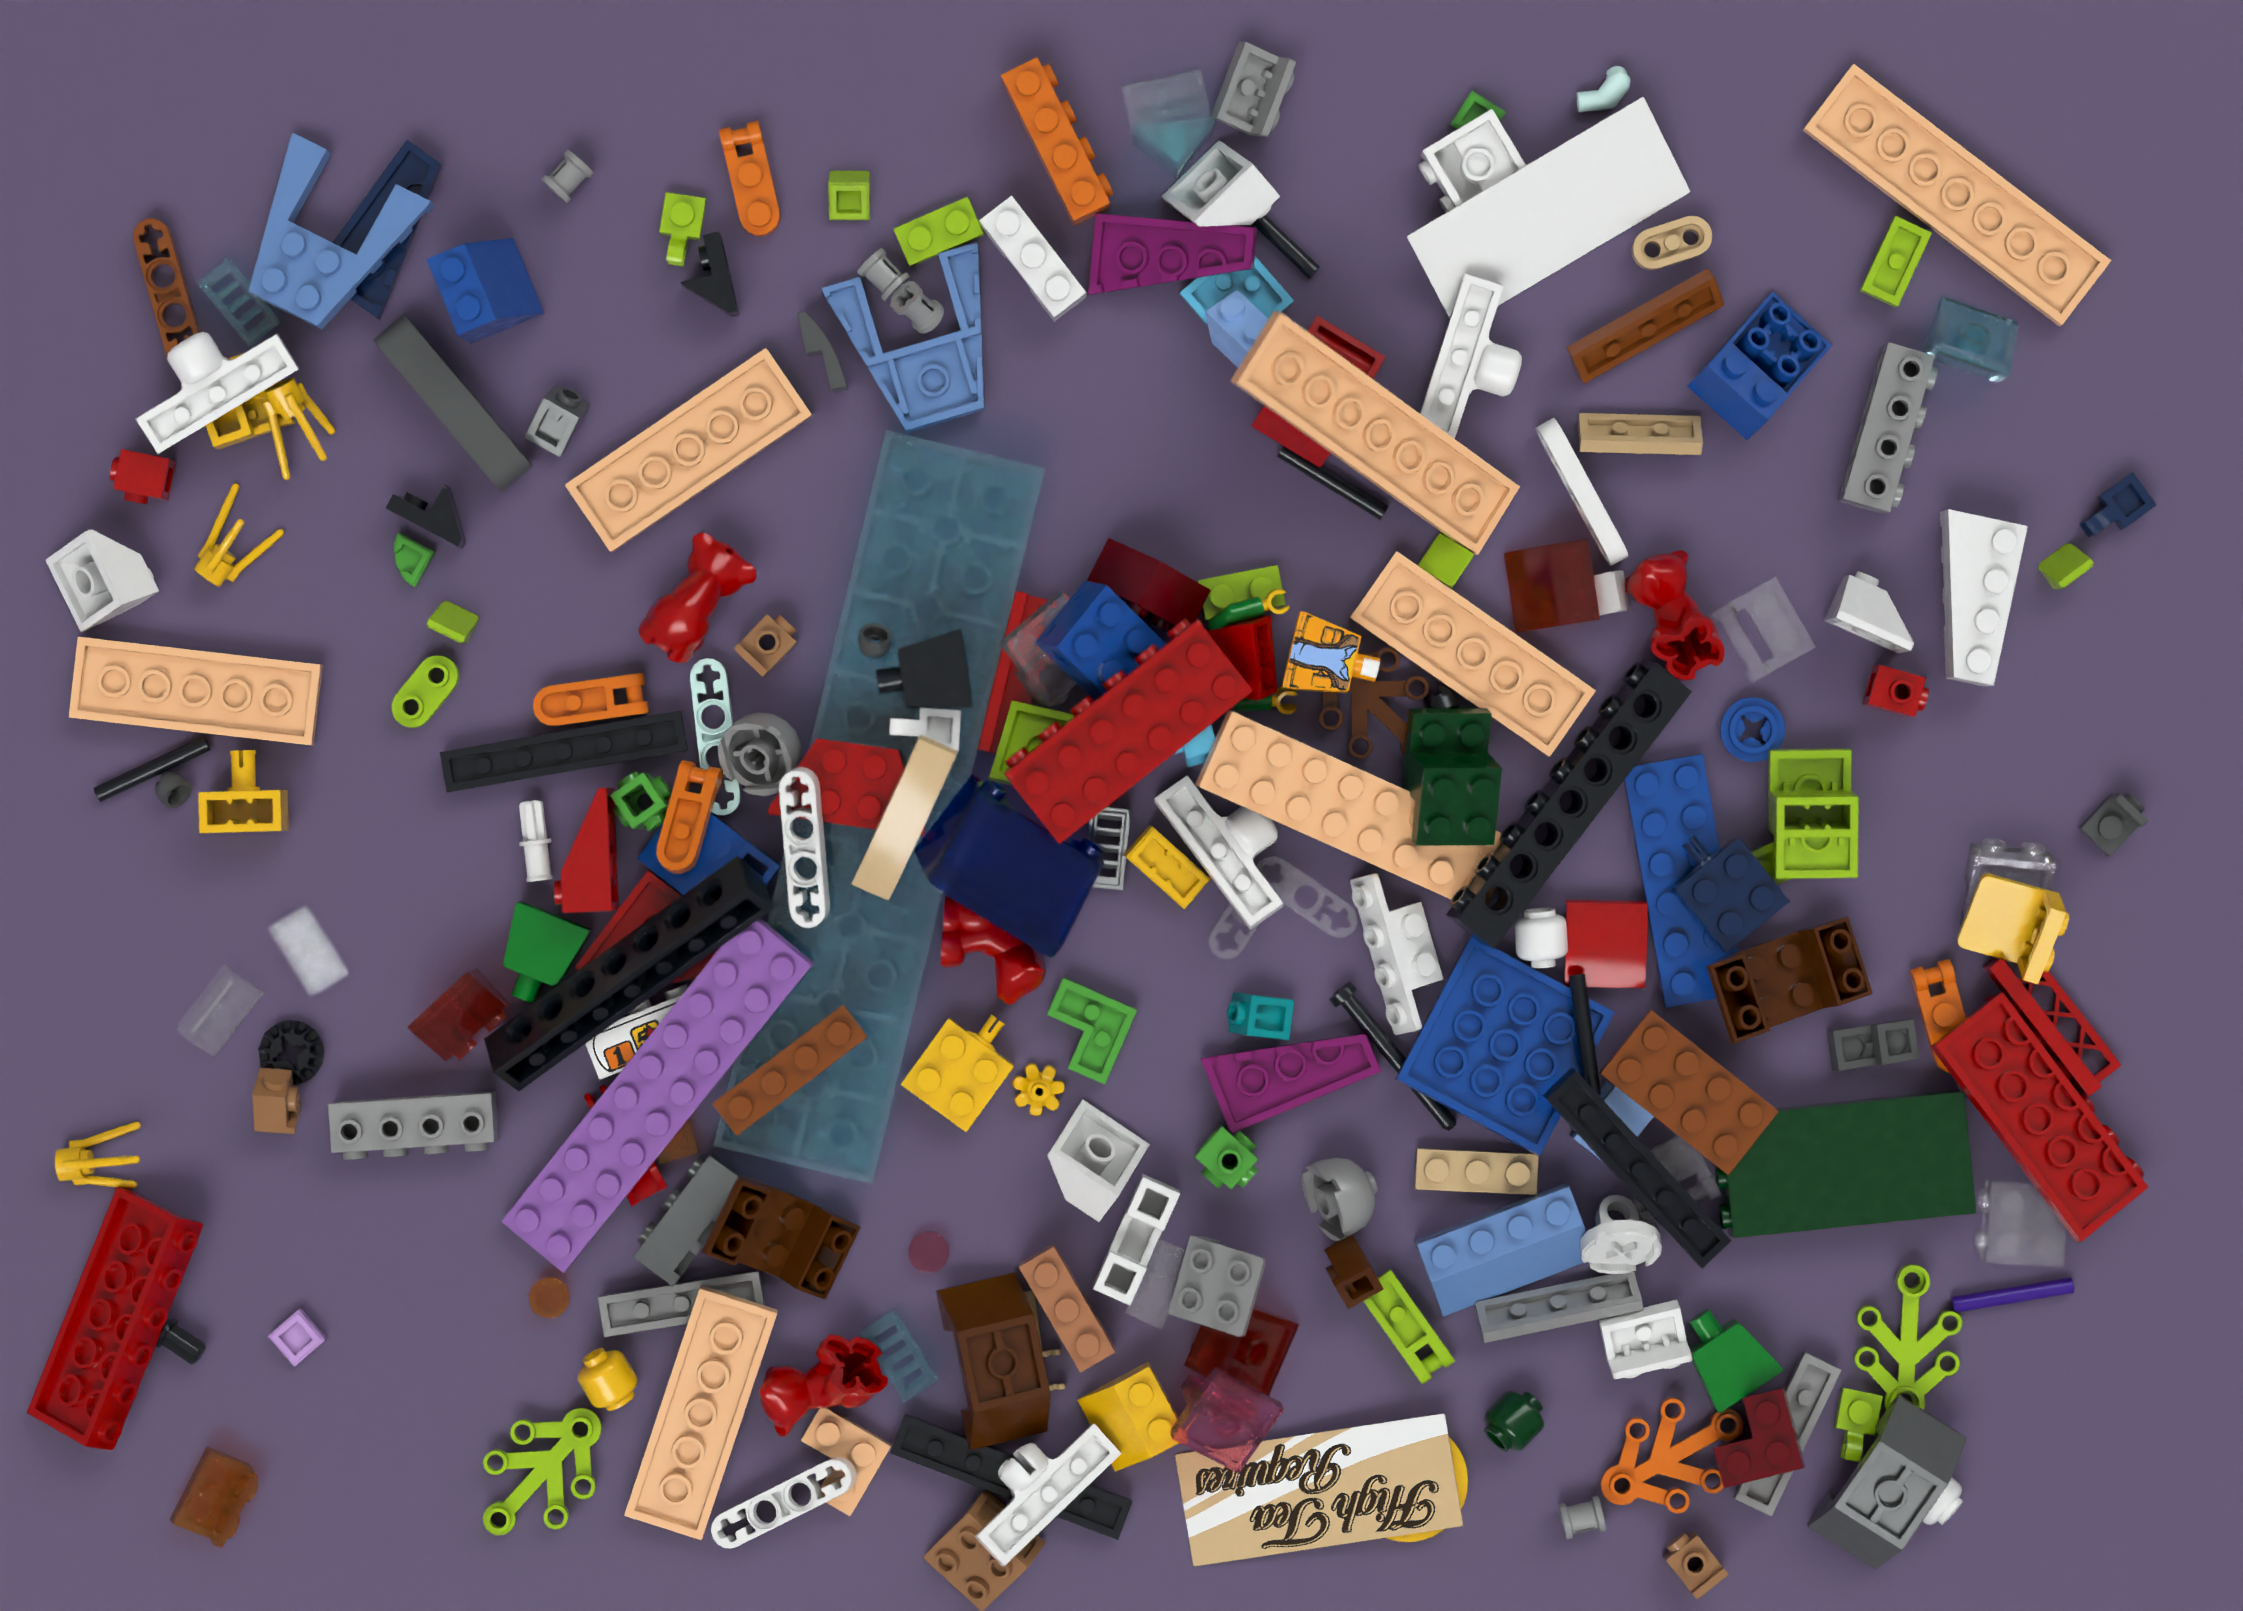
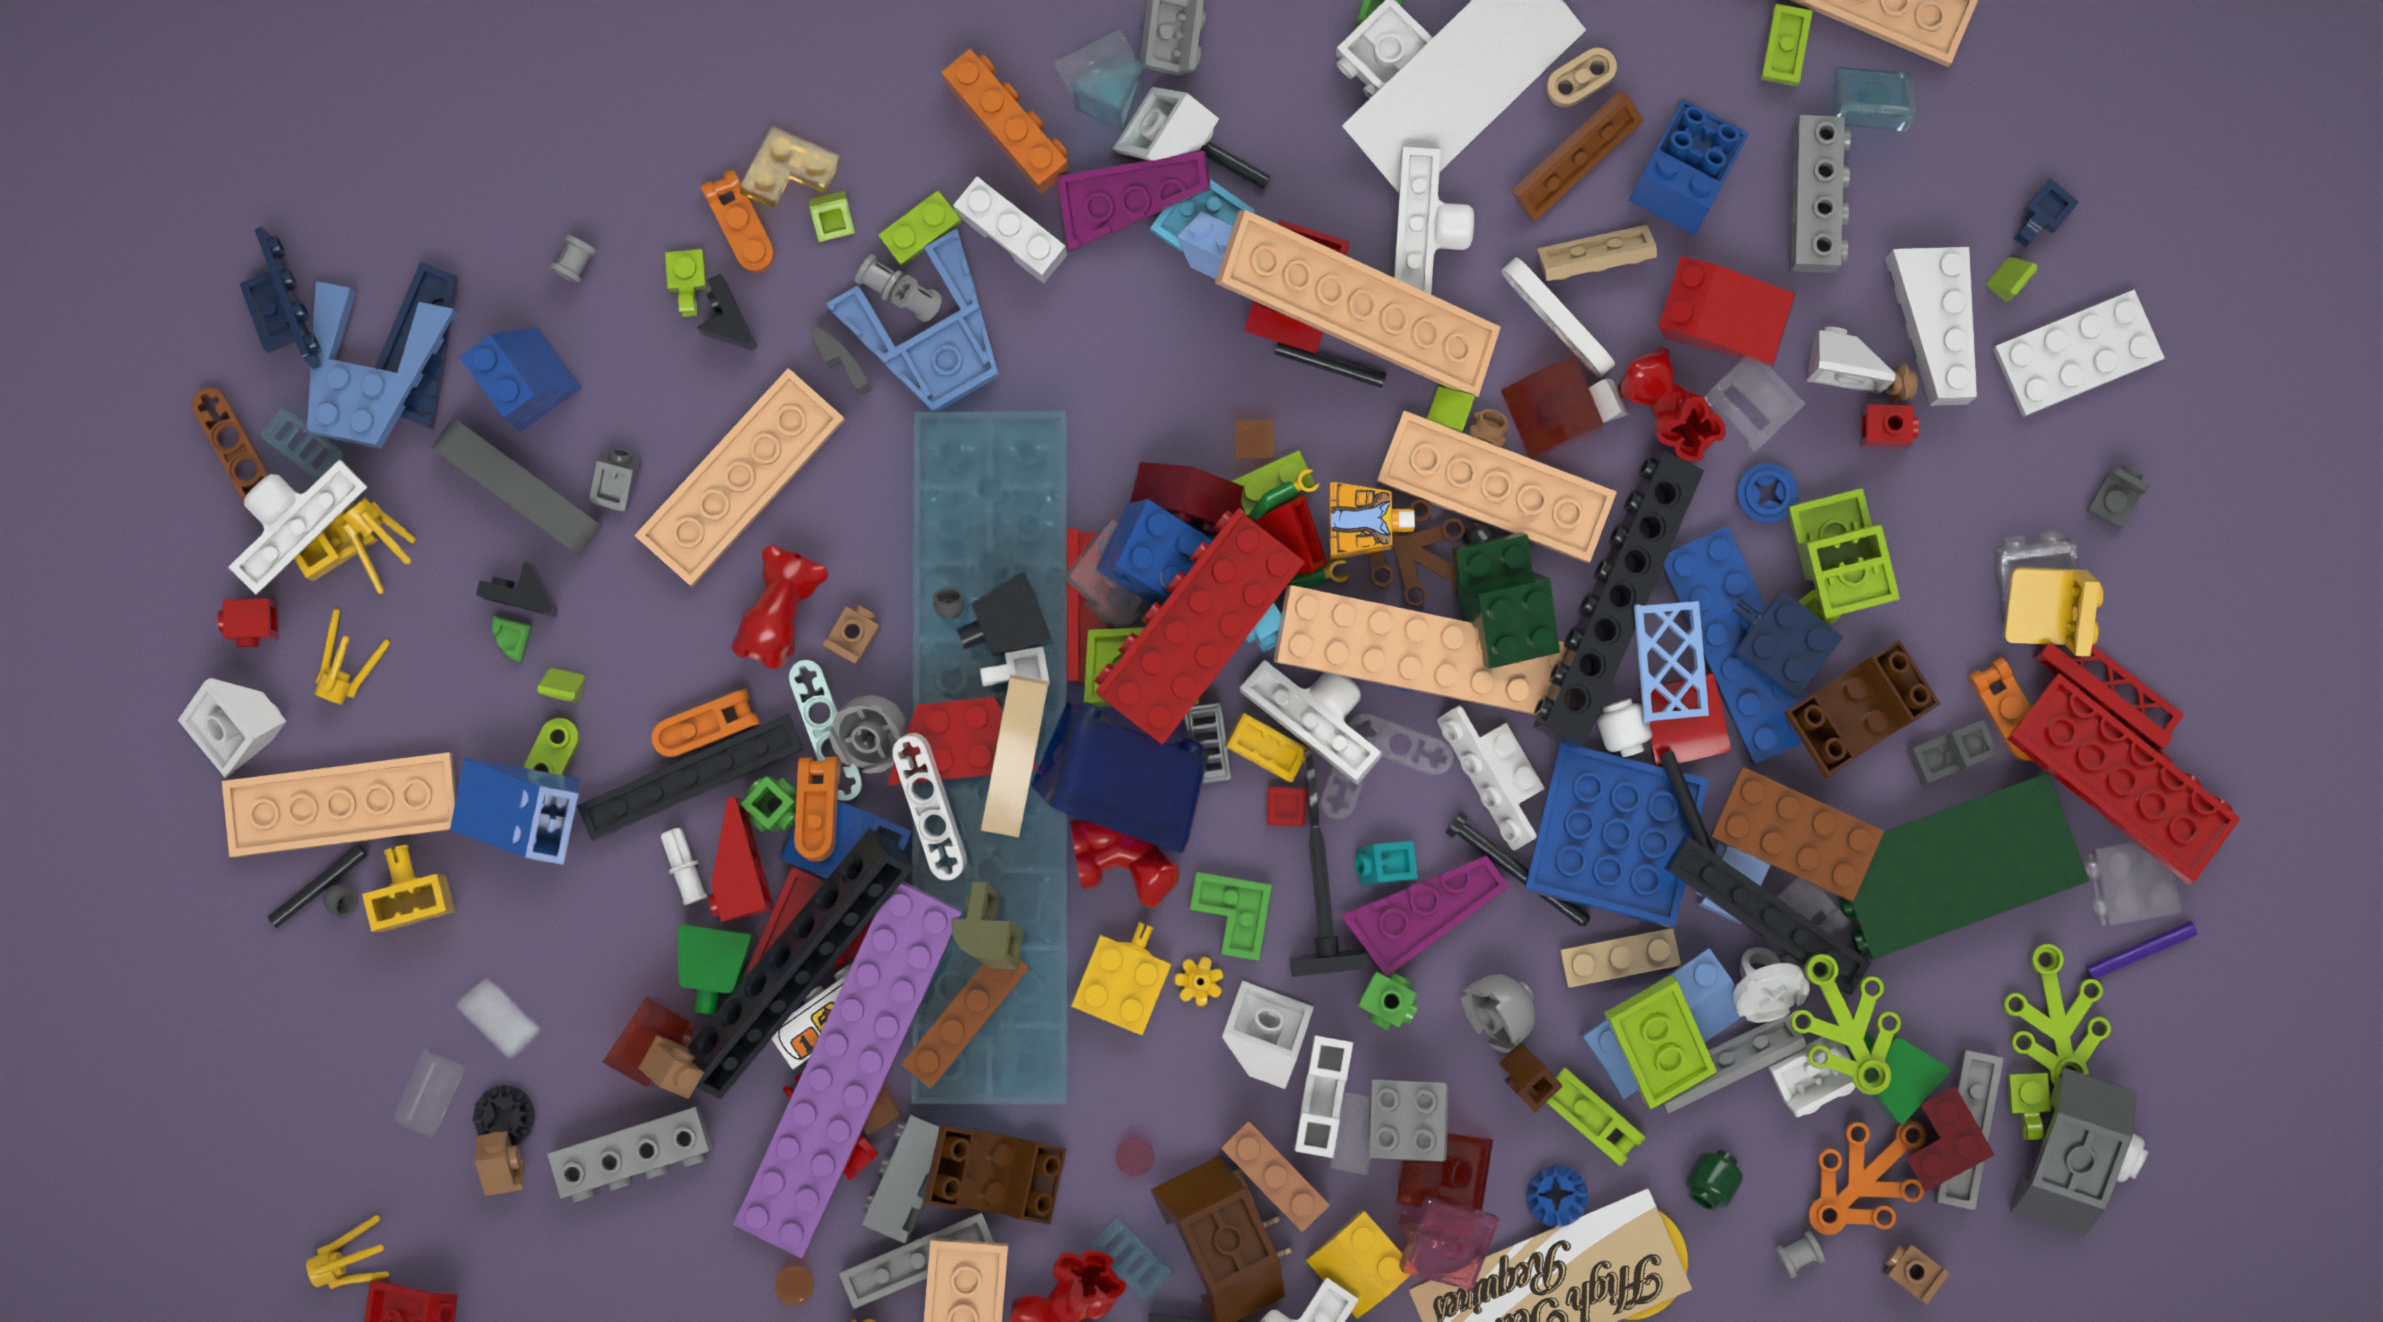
camera: 10 degrees left, 5 degrees down
none -> dark blue bracket [240,226,322,369]
none -> blue slope [450,757,579,865]
none -> medium nougat brick [638,1035,704,1099]
none -> clear yellow plate [740,126,841,208]
none -> olive brick [951,882,1024,970]
none -> clear orange plate [1235,419,1274,460]
none -> red tile [1267,787,1306,827]
none -> black piece [1289,749,1369,977]
none -> medium nougat plate [1469,409,1509,446]
none -> blue gear [1526,1164,1588,1227]
none -> lime plate [1604,975,1717,1110]
none -> light blue window [1634,601,1709,723]
none -> red slope [1658,256,1796,366]
none -> lime plant [1789,954,1901,1095]
none -> medium nougat plate [1886,363,1918,404]
none -> white plate [1993,289,2165,417]

